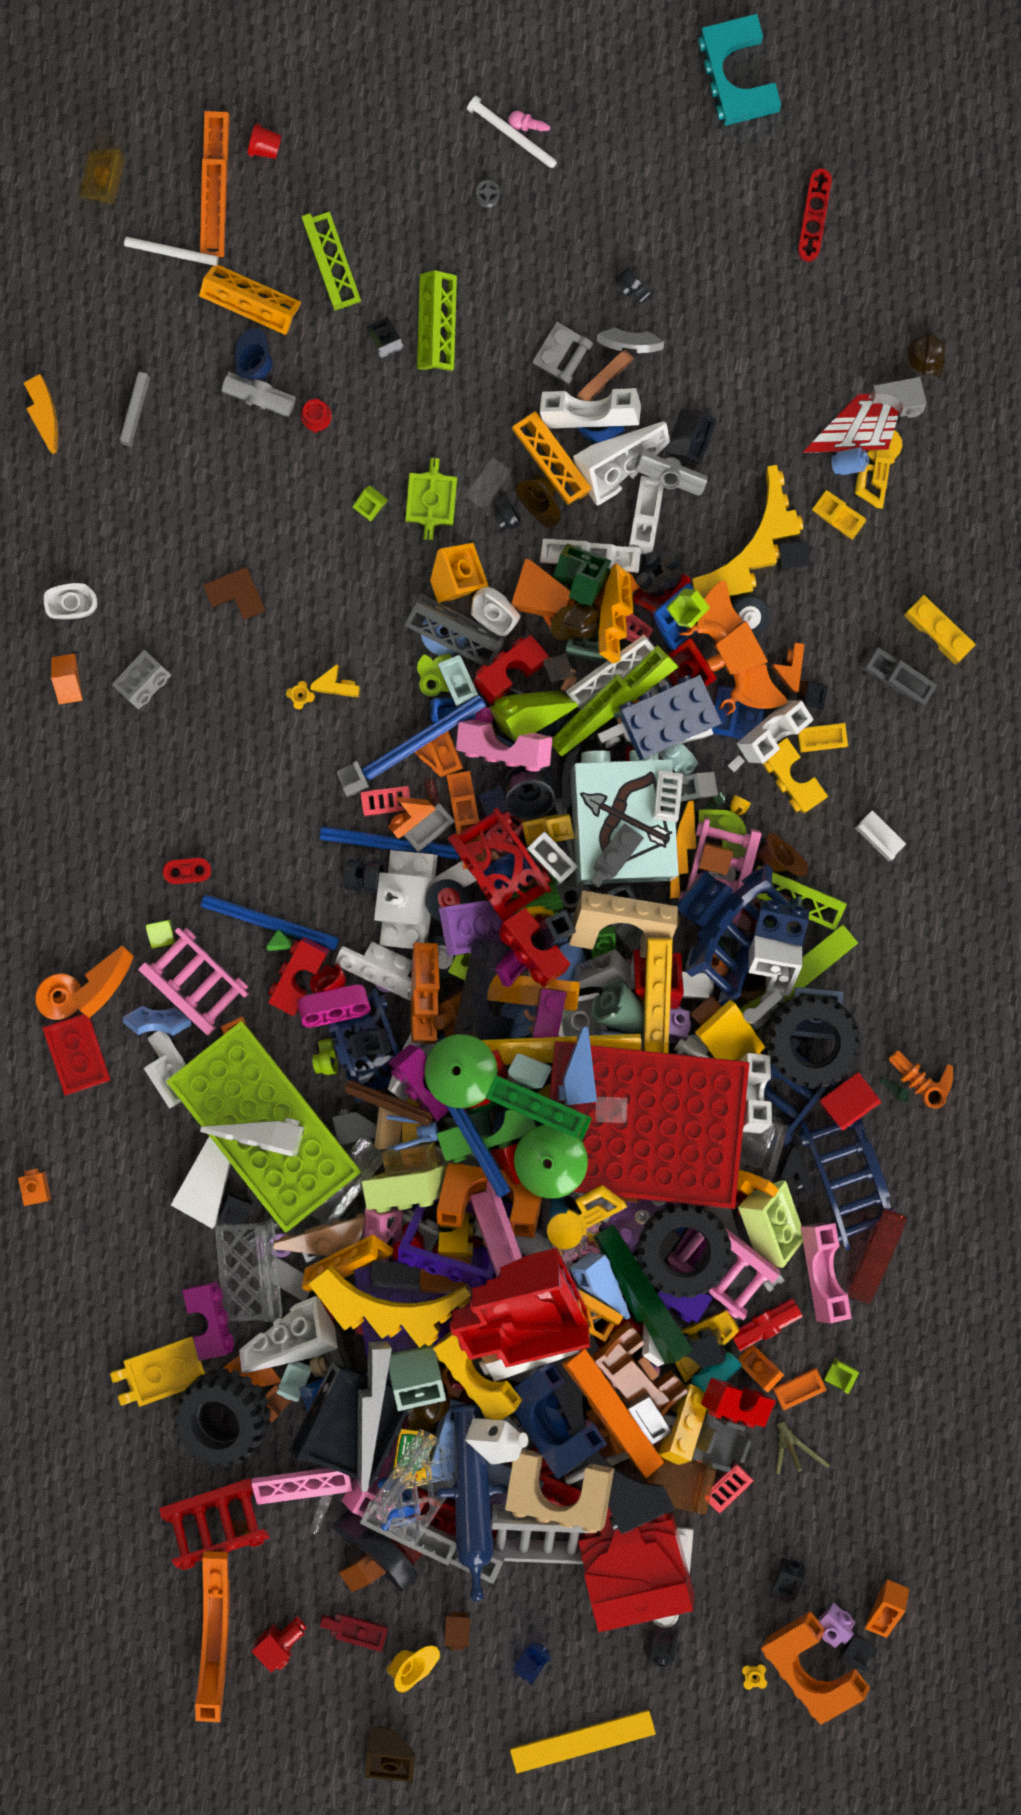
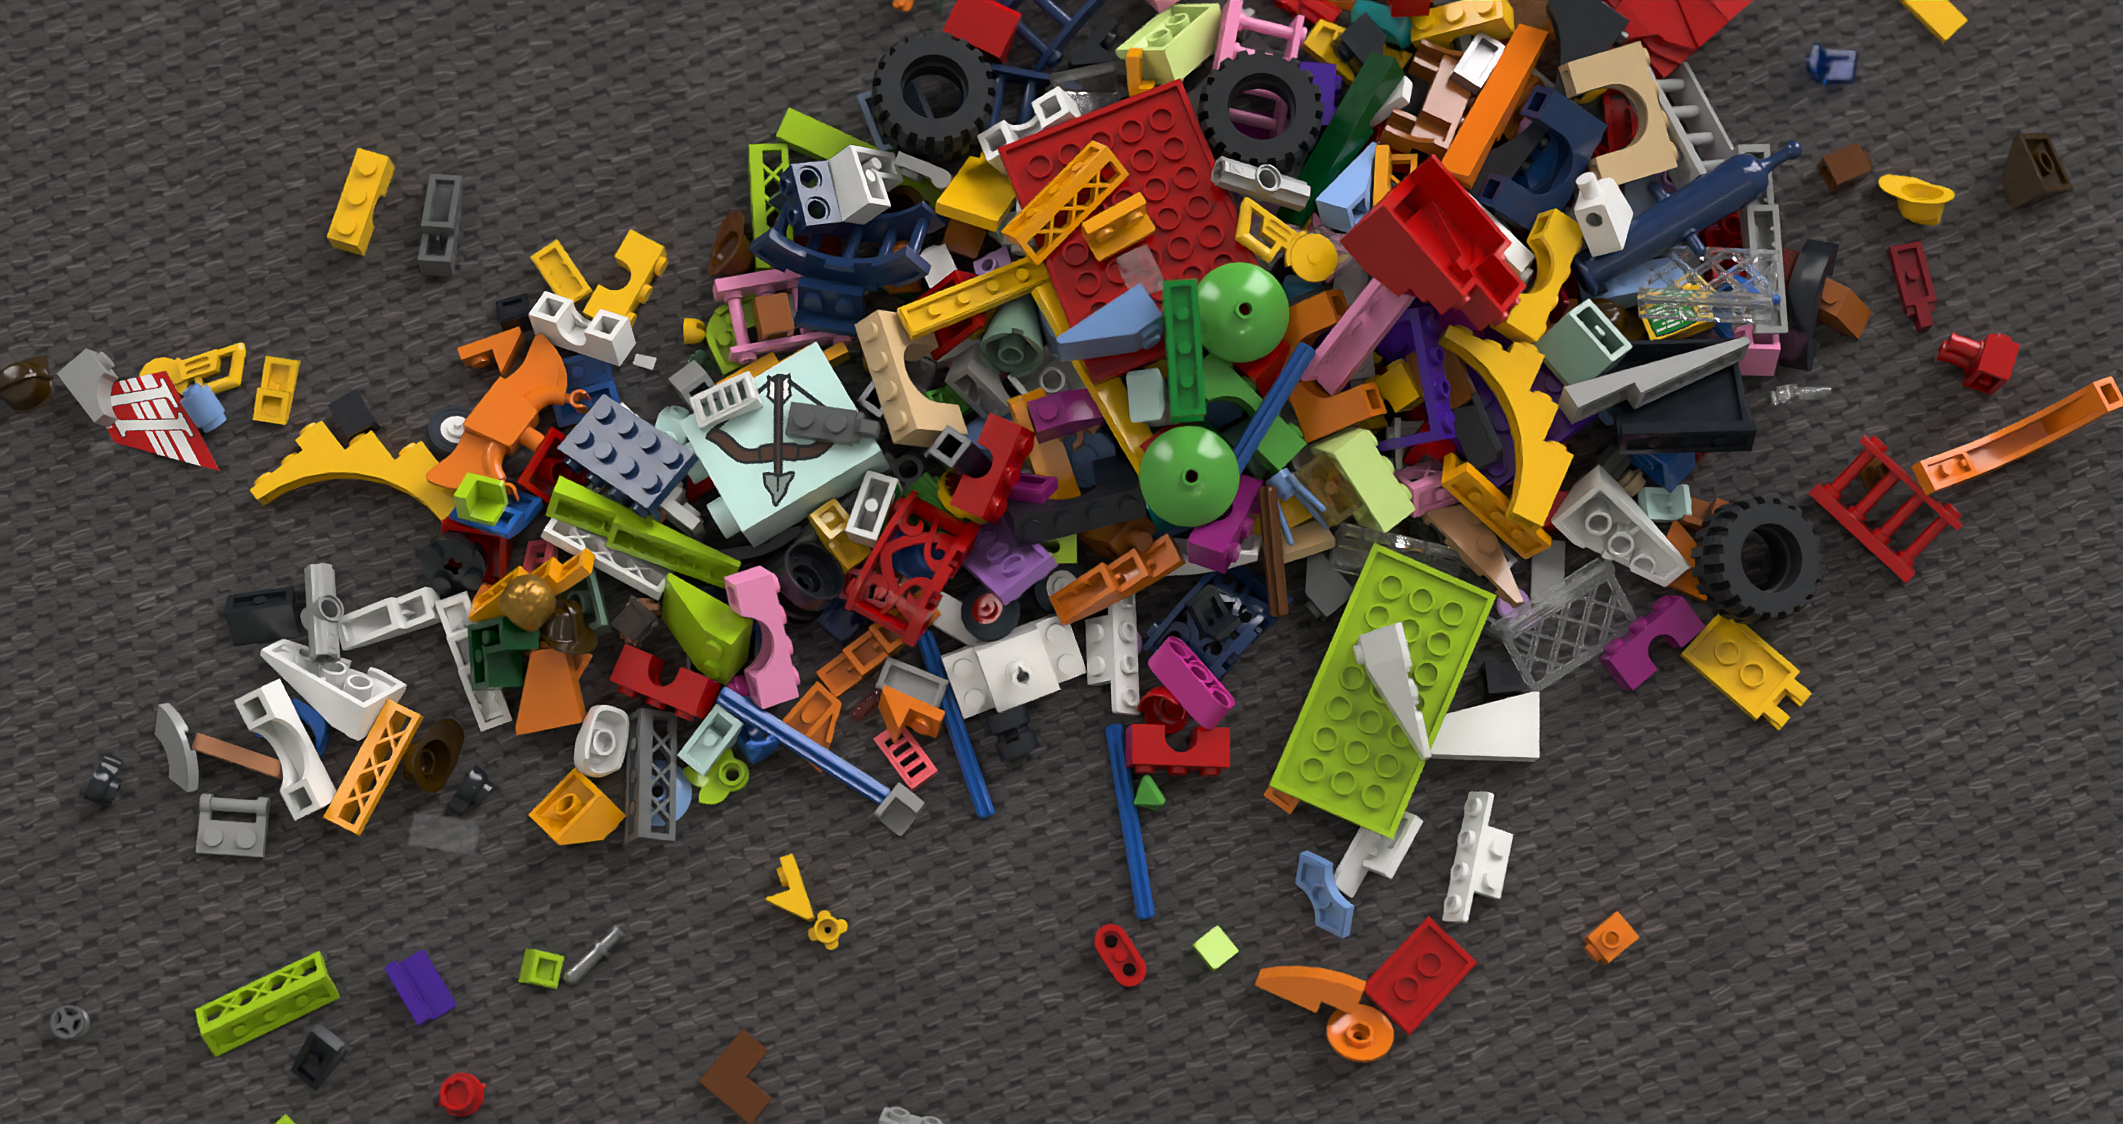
camera: 115 degrees left, 10 degrees down
bright pink fence [138,928,249,1036] -> none
bright pink fence [252,1468,352,1505] -> none
lime piece [312,1038,338,1075] -> none
lime plate [406,458,457,540] -> none
nougat tile [638,1353,660,1381] -> none
white panel [855,810,906,861] -> none
none -> dark purple panel [383,950,456,1027]
none -> pearl gold hair [499,574,556,631]
none -> flat silver piece [564,924,626,985]
none -> light orange fence [1000,140,1129,266]
none -> light orange bracket [1082,192,1155,262]
none -> light grey piece [1211,156,1311,212]
none -> white bracket [1443,792,1513,923]

